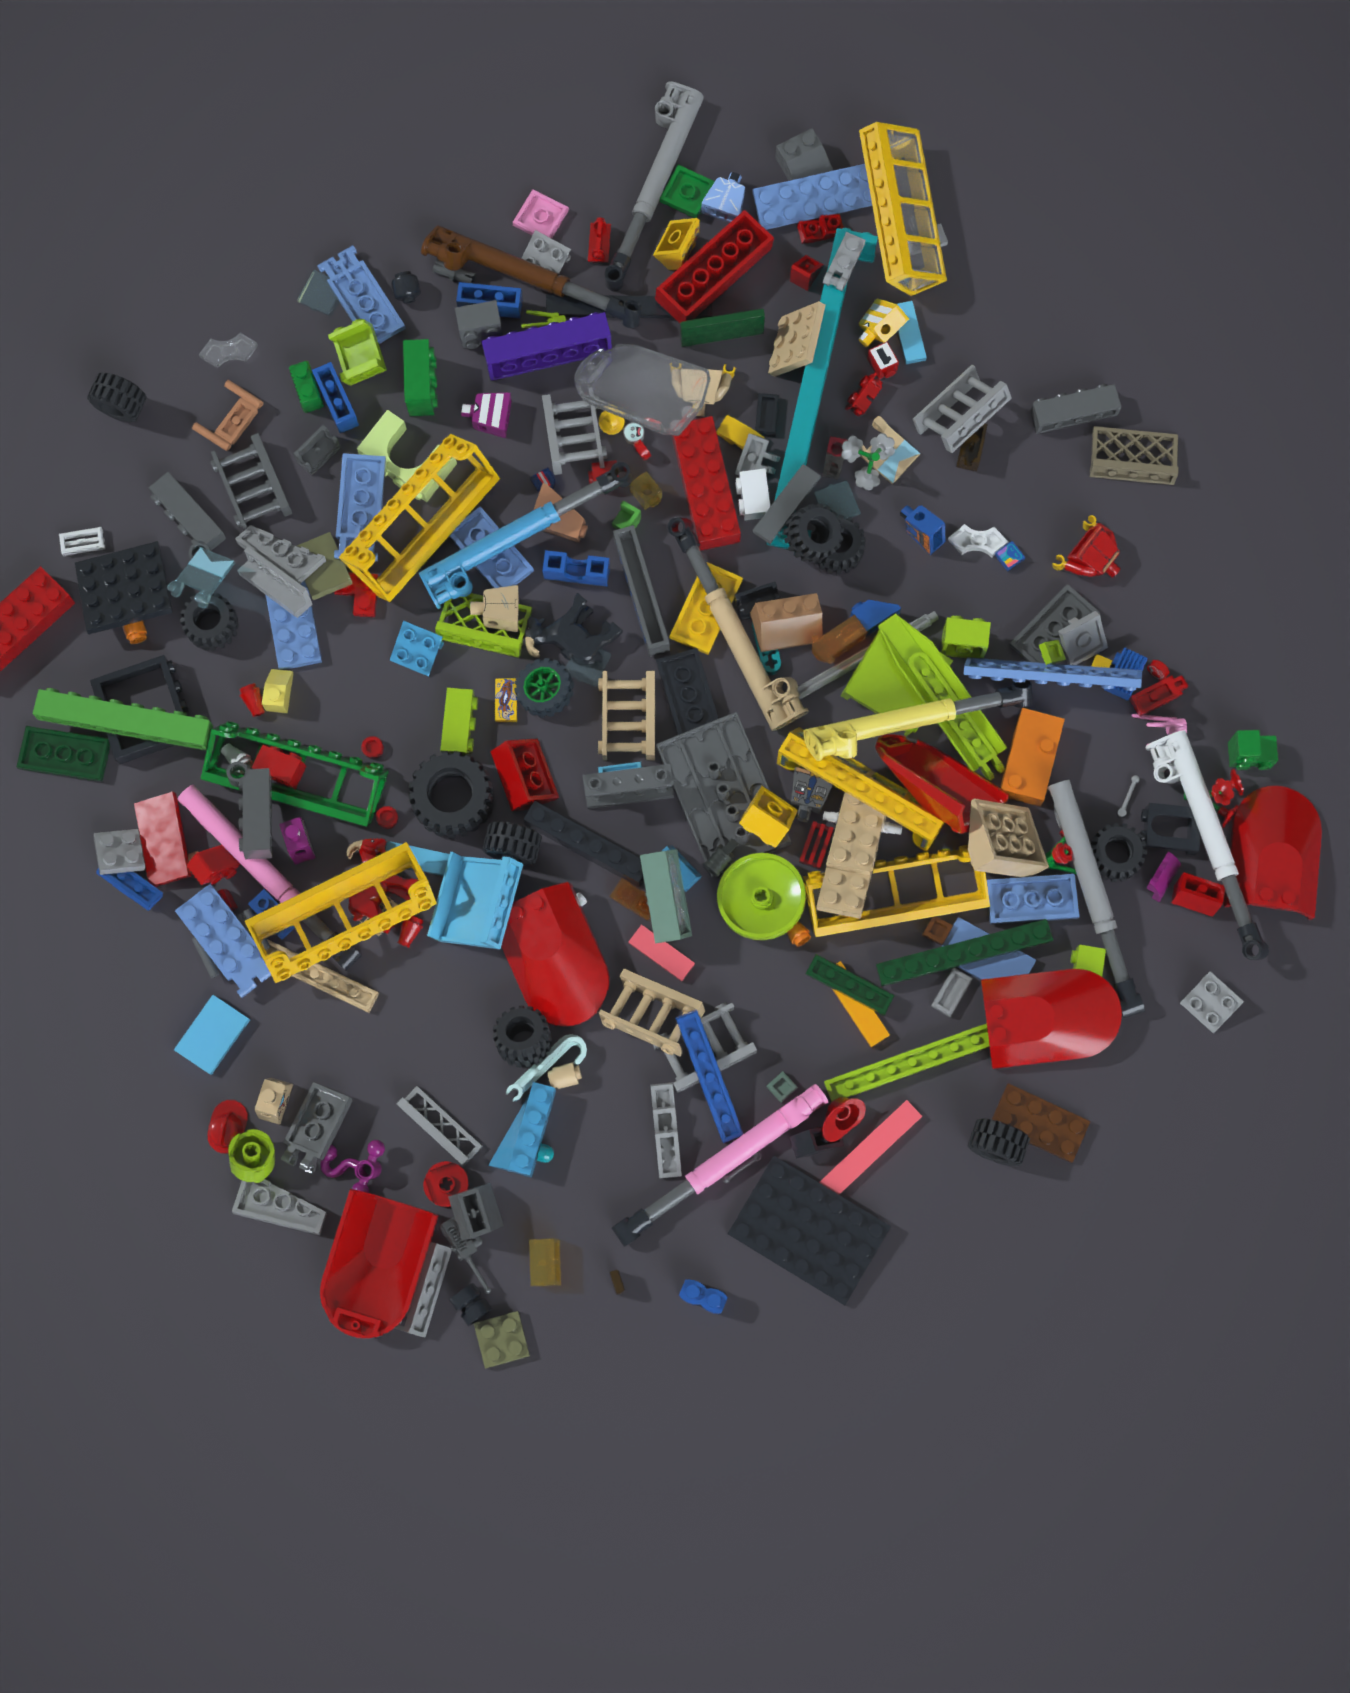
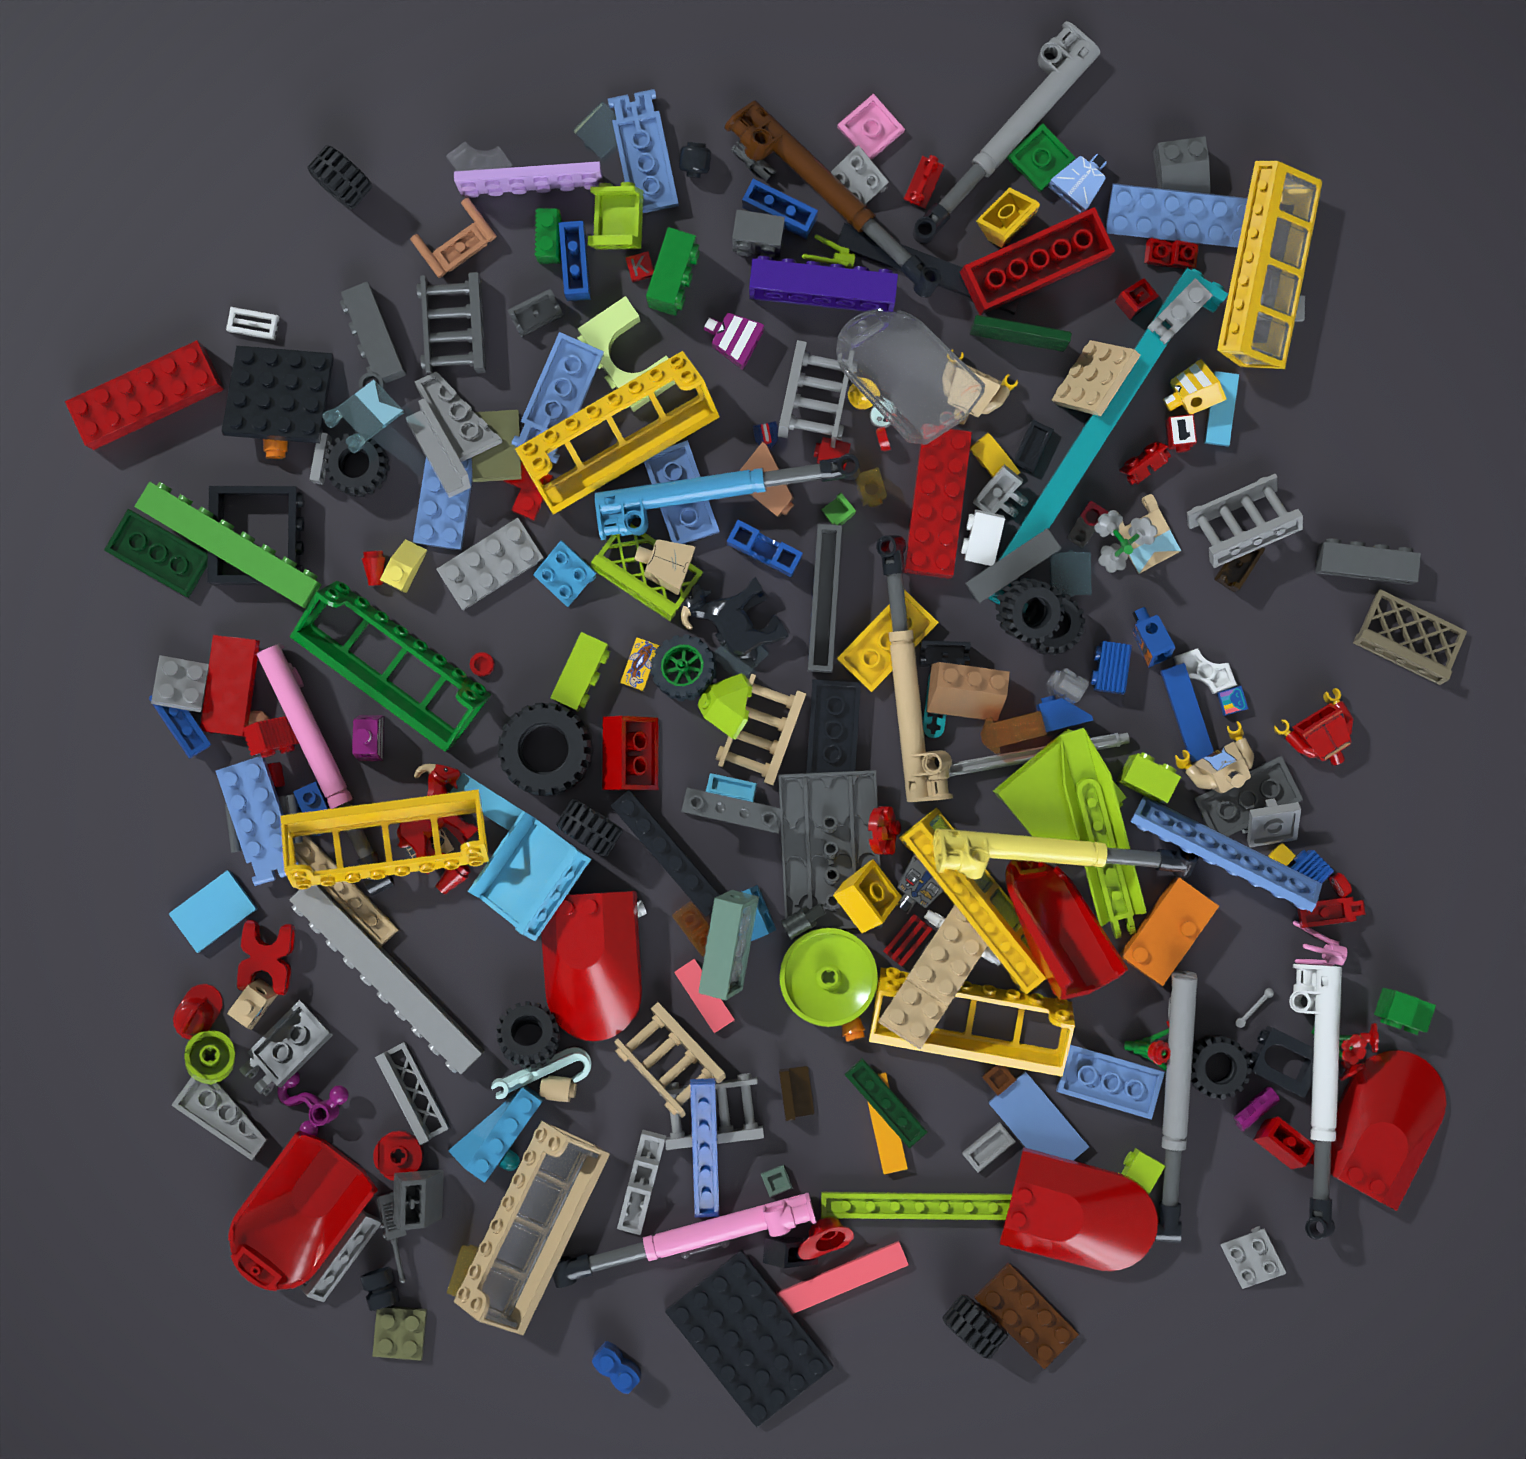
camera: 20 degrees right, 10 degrees up
white cone [221,743,253,774] -> none
dark grey hinge [226,762,272,859] -> none
red brick [251,745,307,790] -> none
red tile [376,806,399,829] -> none
dark brown tile [609,1270,625,1295] -> none
dark green plate [875,919,1053,987] -> none
tan slope [968,799,1049,877] -> none
lime plate [1039,640,1066,665] -> none
none -> red piece [237,920,295,995]
none -> light grey brick [290,885,485,1074]
none -> light grey tile [309,433,332,485]
none -> light grey plate [436,518,544,610]
none -> lavender plate [454,161,604,198]
none -> window [454,1120,610,1335]
none -> red tile [626,251,654,282]
none -> lime slope [697,673,753,740]
none -> dark brown panel [779,1066,814,1121]
none -> red plate [868,806,901,855]
none -> clear brick [1046,668,1089,704]
none -> blue brick [1090,641,1132,694]
none -> blue tile [1160,663,1214,762]
none -> tan torso [1175,721,1254,793]

